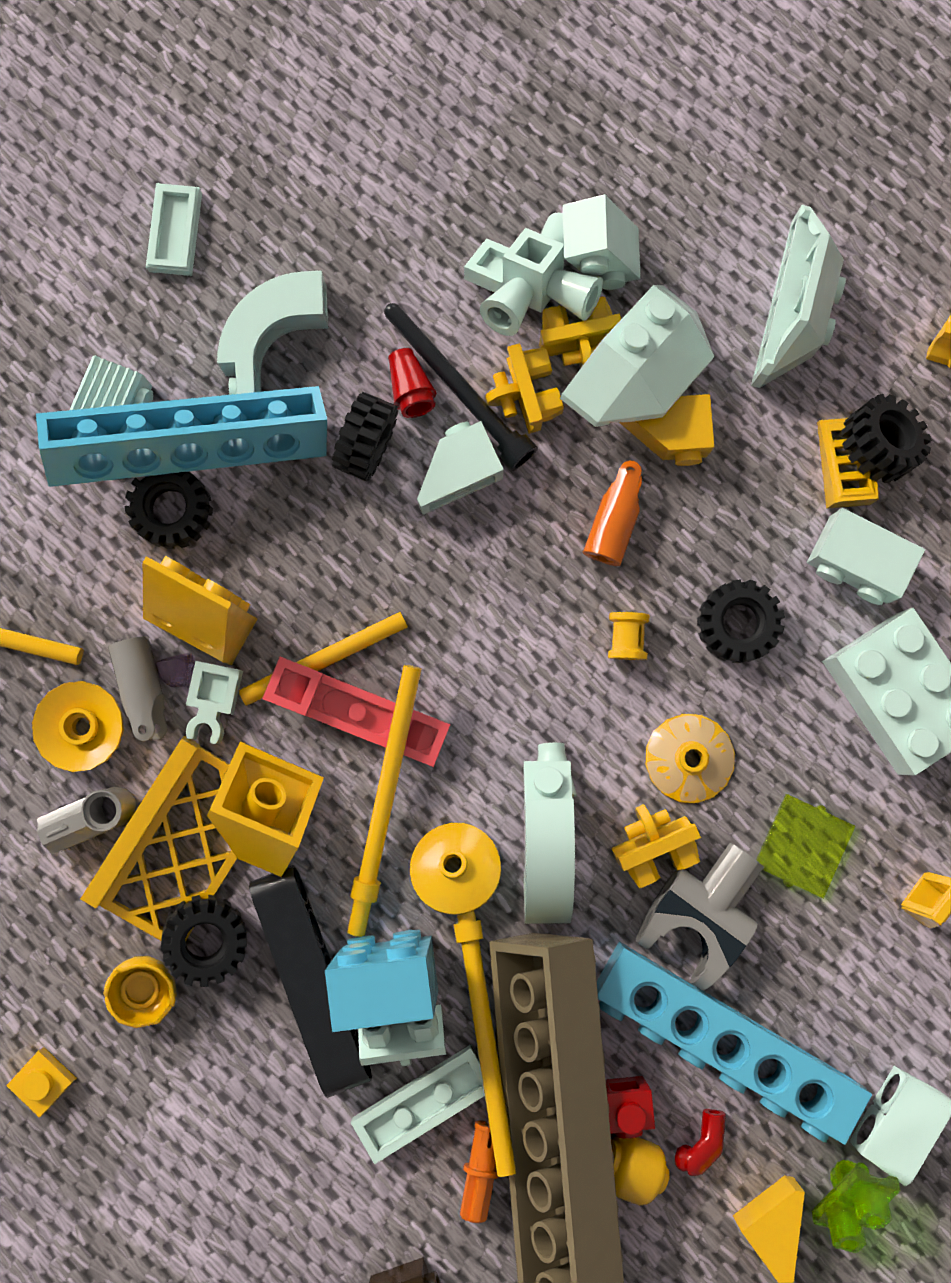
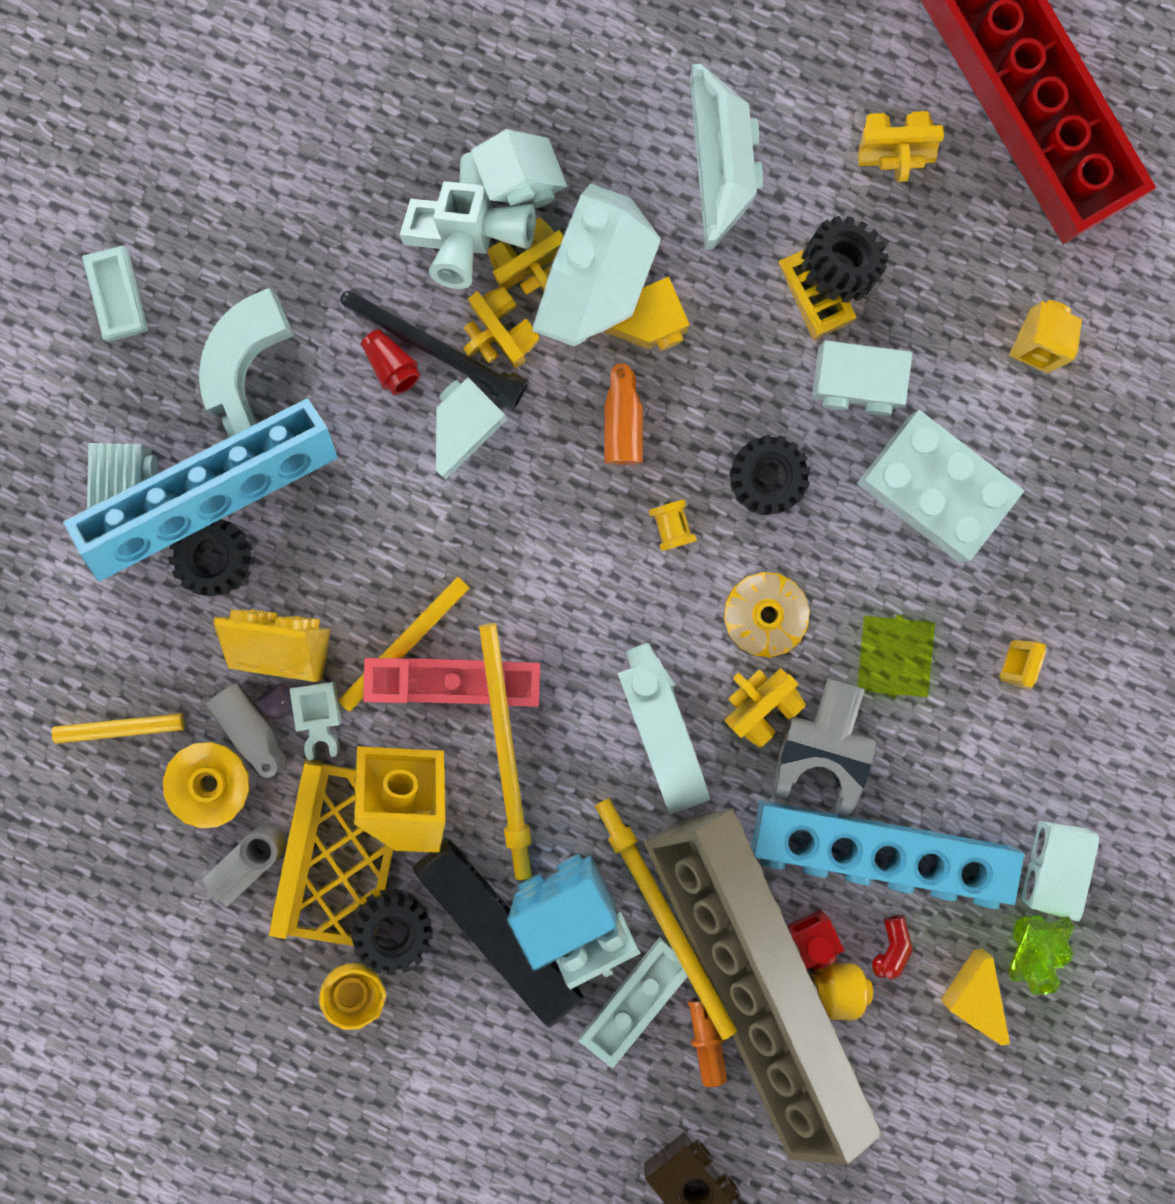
camera: 20 degrees left, 5 degrees up
yellow plate [6,1047,77,1118] -> none
black tyre [332,392,398,482] -> none
yellow dish [410,823,501,915] -> none

